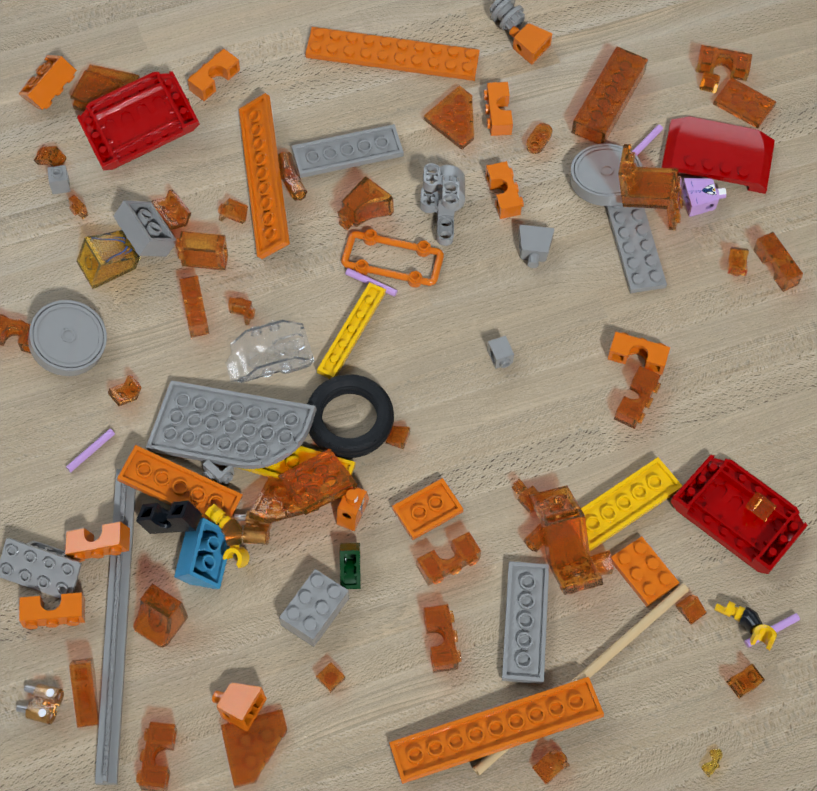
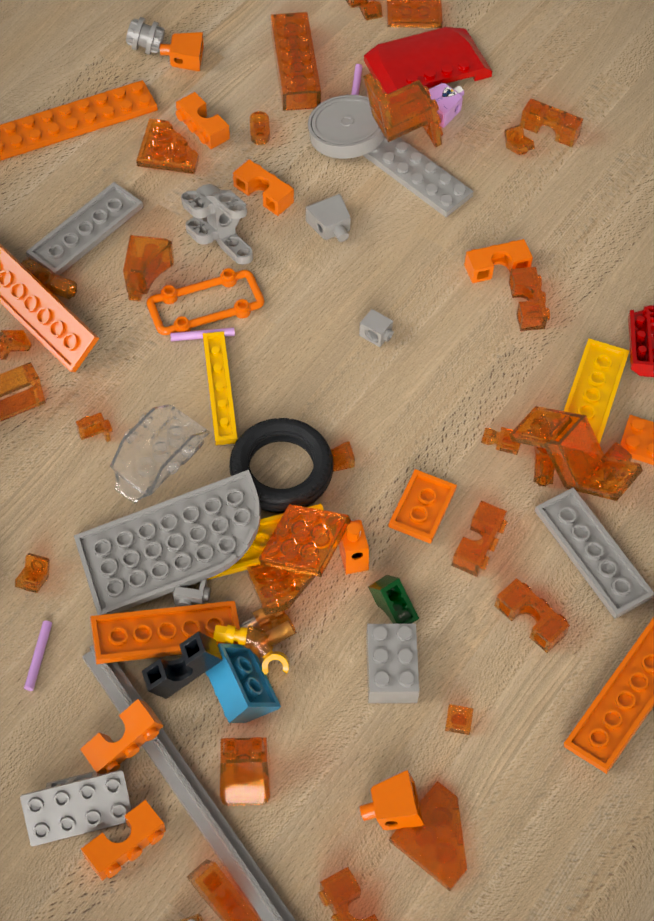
camera: 35 degrees left, 5 degrees down
clear orange arch [179,275,209,337] -> none

